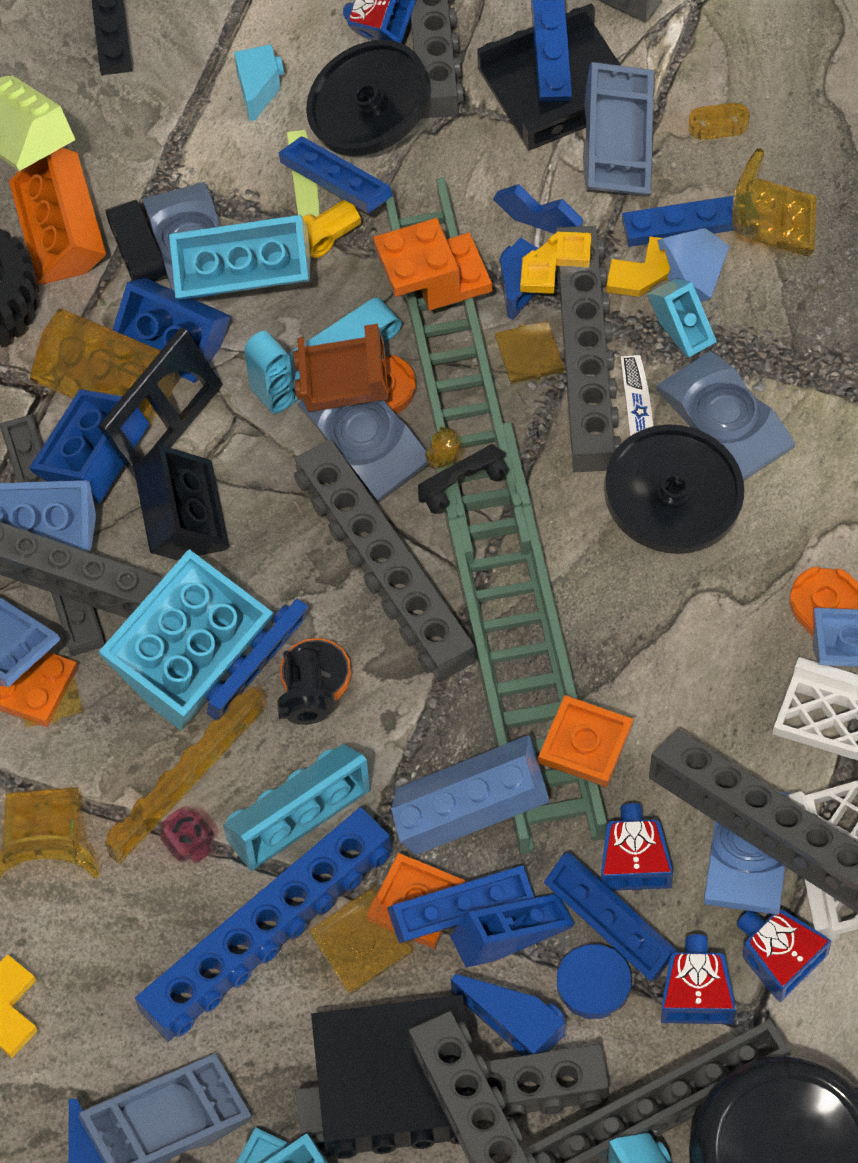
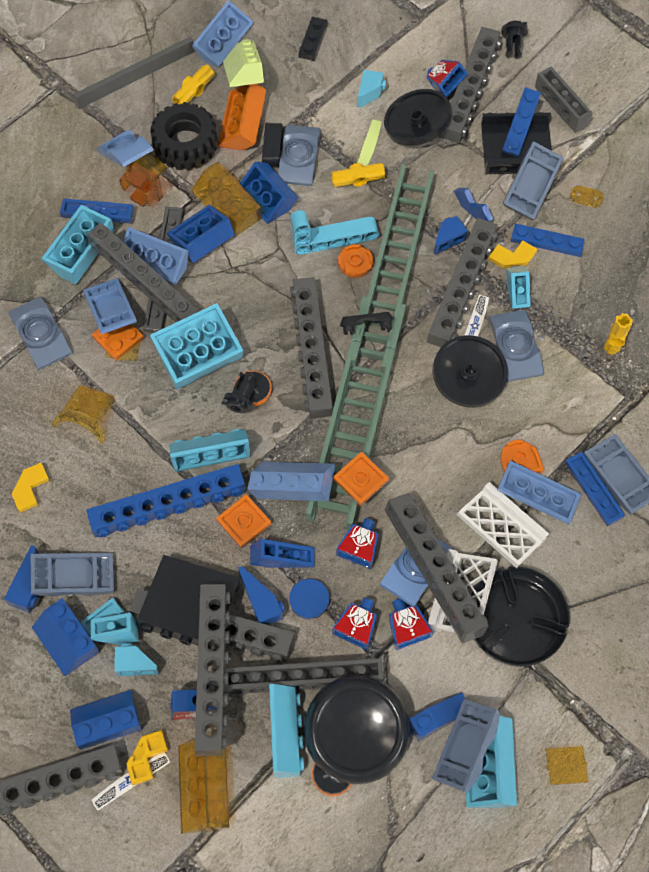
camera: 20 degrees right, 5 degrees up
black window [98,327,223,480] -> none
clear yellow plate [105,687,265,864] -> none
black slope [133,444,230,560] -> none
clear pink head [160,807,215,864] -> none
medium azure slope [169,215,311,300] -> none
blue plate [206,598,308,722] -> none
blue plate [278,136,392,213] -> none
dark orange panel [293,323,389,412] -> none
sand blue slope [297,400,433,503] -> none
clear yellow tile [309,889,413,994] -> none
orange bracket [373,218,492,311] -> none
blue plate [387,865,534,944] -> none
clear yellow plate [425,426,460,468] -> none
clear yellow piece [495,321,564,384] -> none
yellow tile [520,232,591,293] -> none
blue plate [544,853,677,981] -> none
medium blue slope [657,228,730,302] -> none
clear yellow piece [732,148,817,257] -> none

